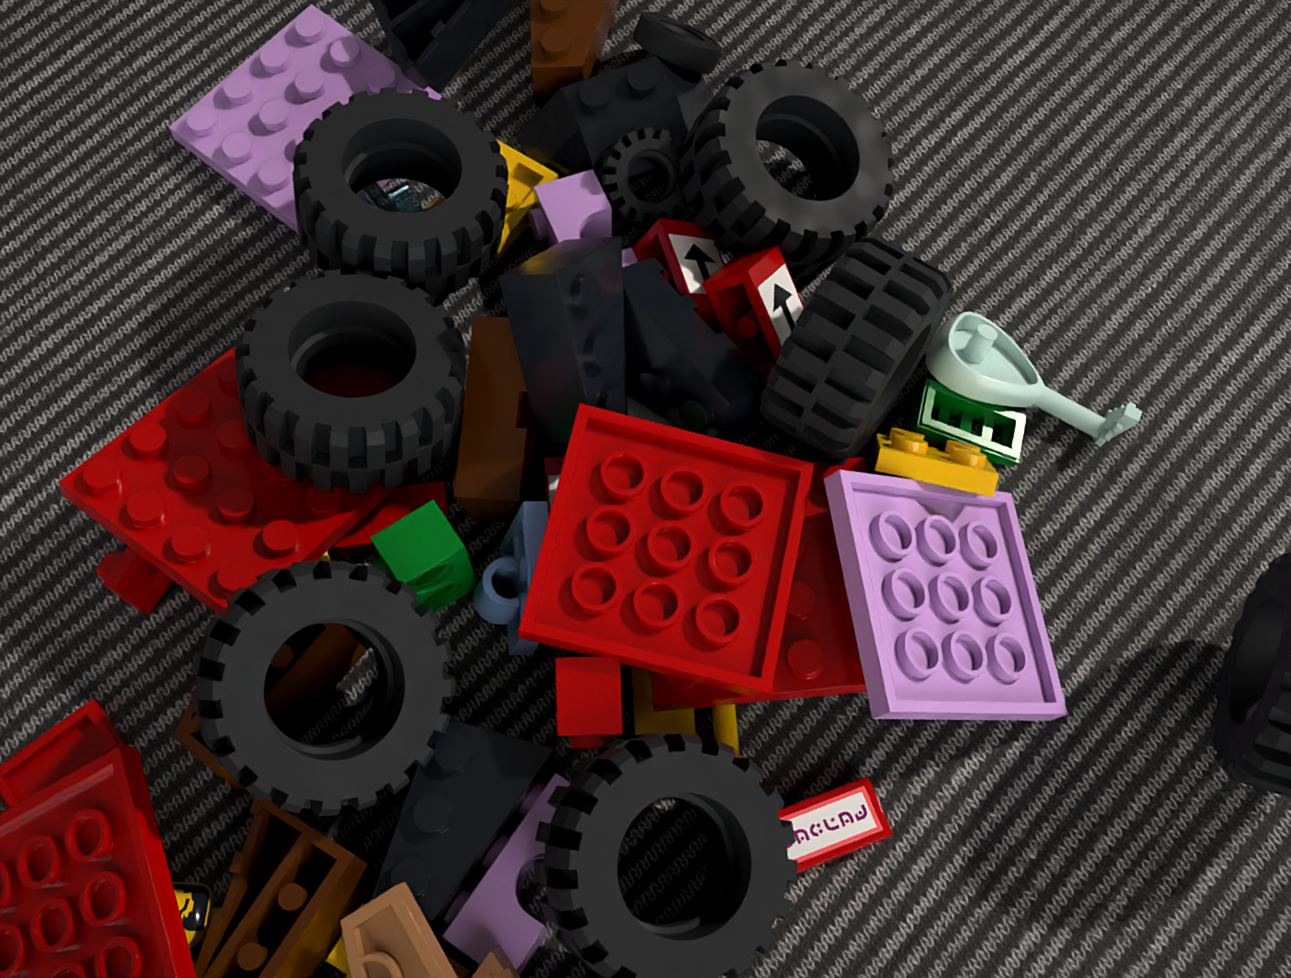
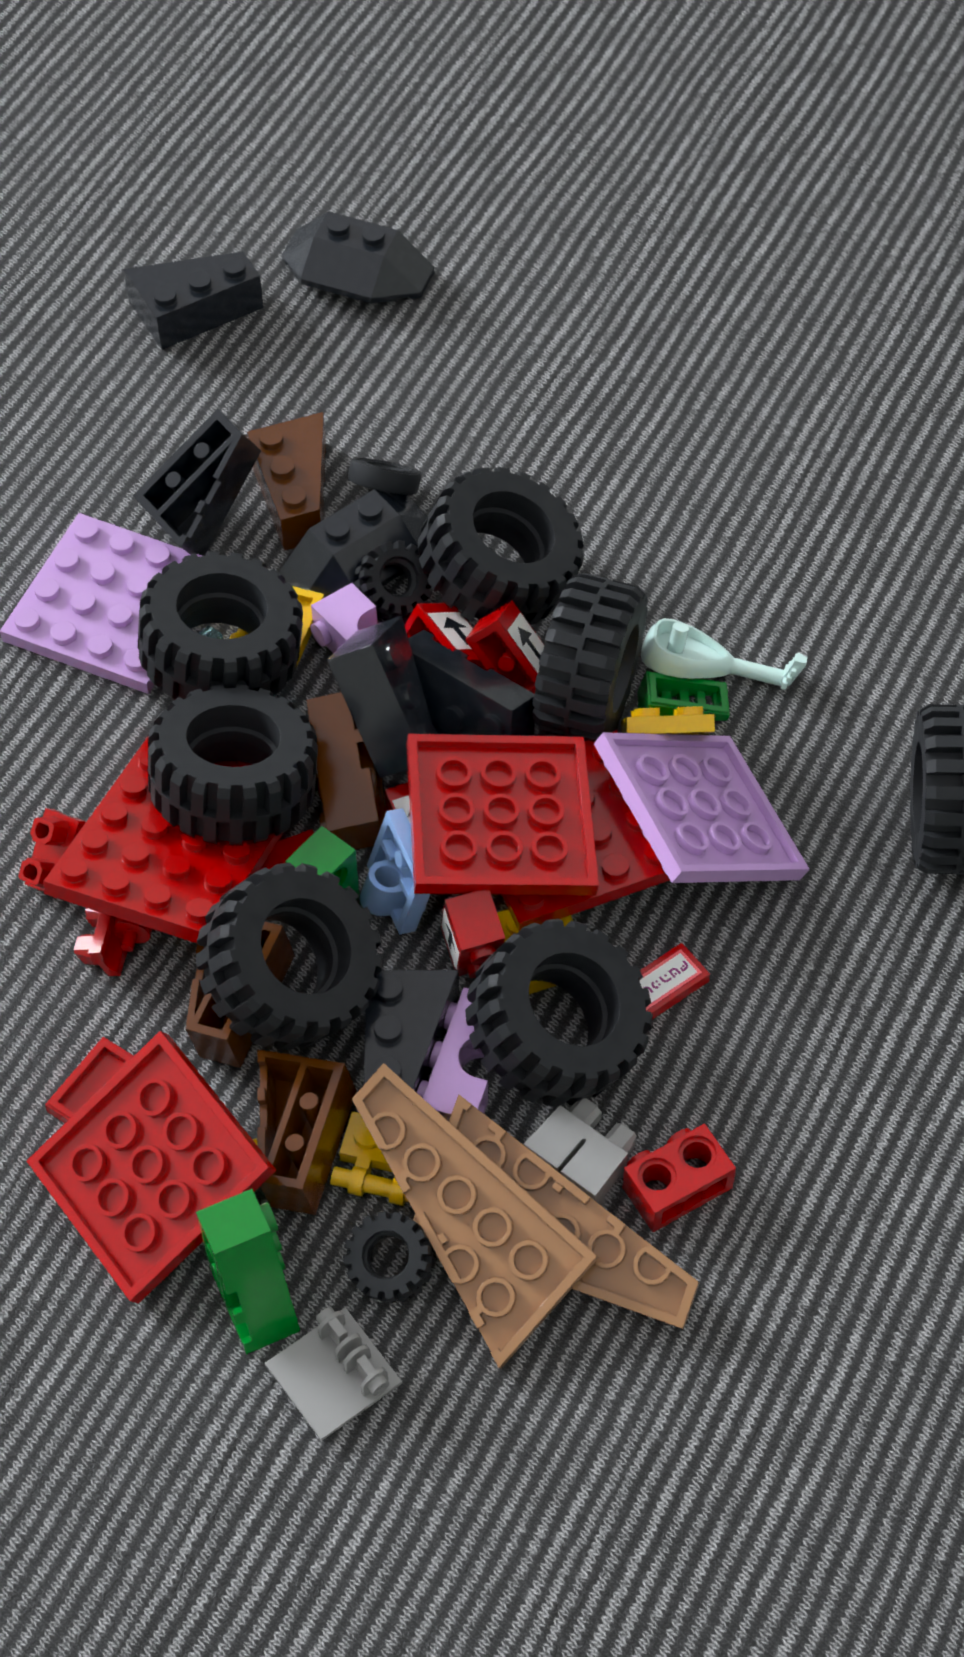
camera: 15 degrees left, 10 degrees down
none -> red hips [18,808,87,892]

